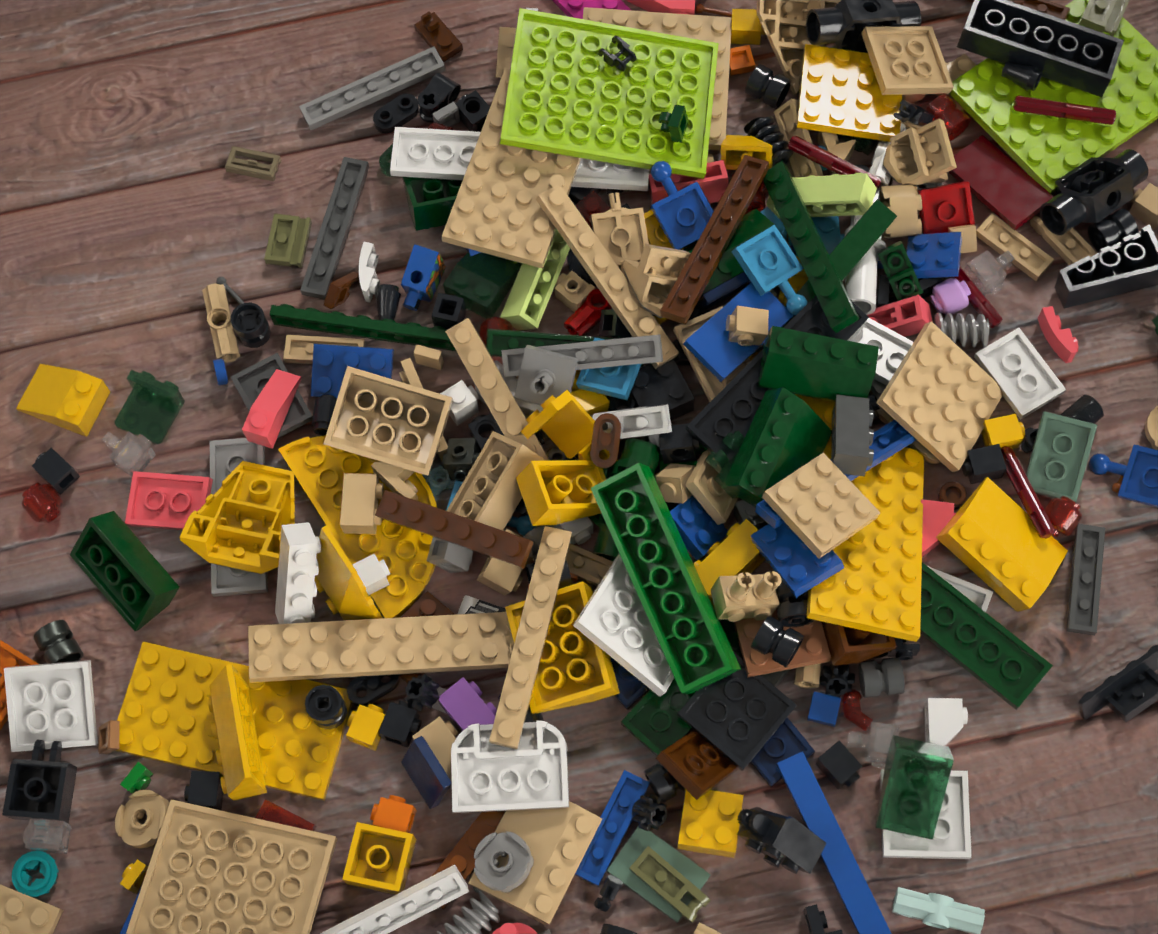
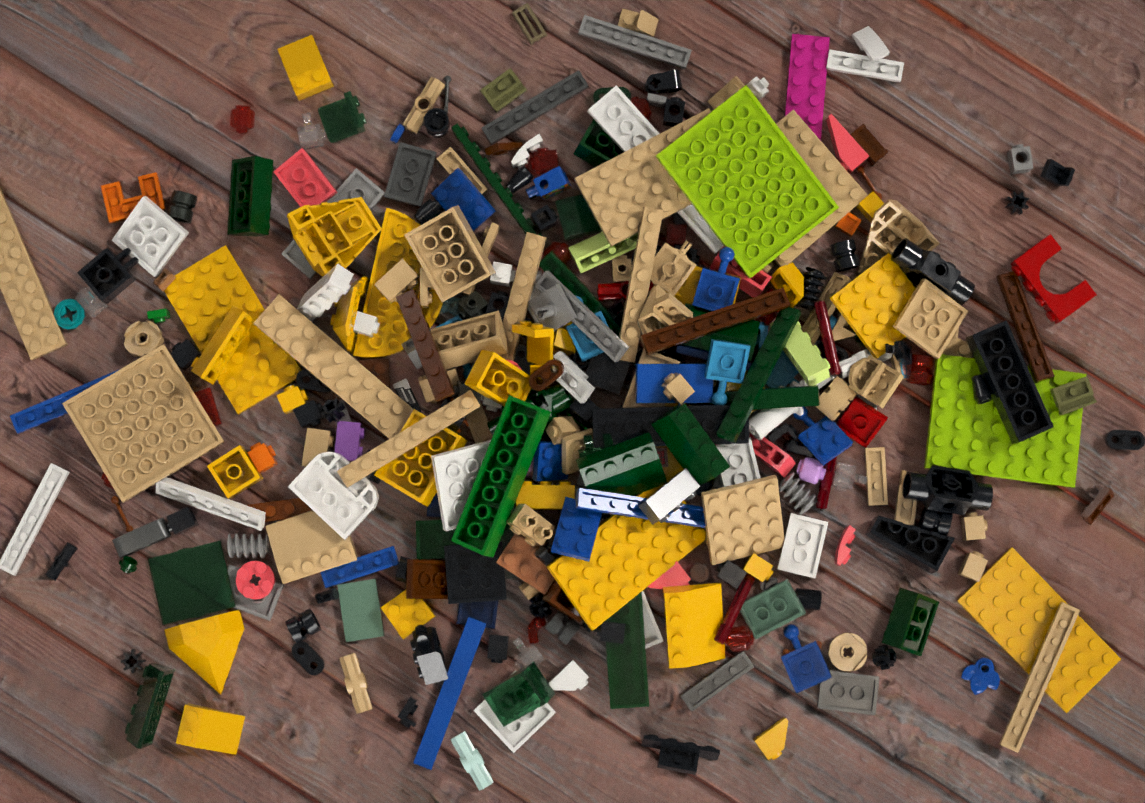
camera: 35 degrees right, 15 degrees up
black brick [32,448,80,495] -> none
yellow plate [120,859,148,894] -> none
coral slope [242,369,302,449] -> none
black wheel [305,685,347,730] -> none
black plate [373,93,419,134] -> none
dark blue tile [401,736,452,809] -> none
tan tile [413,345,444,370] -> none
reddish brown plate [414,11,463,63] -> none
light grey plate [474,831,534,893] -> none
black piece [598,36,637,71] -> none
olive plate [629,846,711,923] -> none
black gear [632,794,667,831] -> none
dark green tile [658,105,689,142] -> none
black wheel [751,615,804,668] -> none
tan plate [762,453,880,559] -> none
blue tile [807,691,841,727] -> none
dark green slope [877,241,924,301] -> none
tan tile [948,224,977,253] -> none
dark red tile [949,135,1054,231] -> none
dark red axle [1013,96,1116,125] -> none
none -> clear red brick [530,148,558,174]
none -> black brick [596,621,625,644]
none -> tan slope [618,9,658,37]

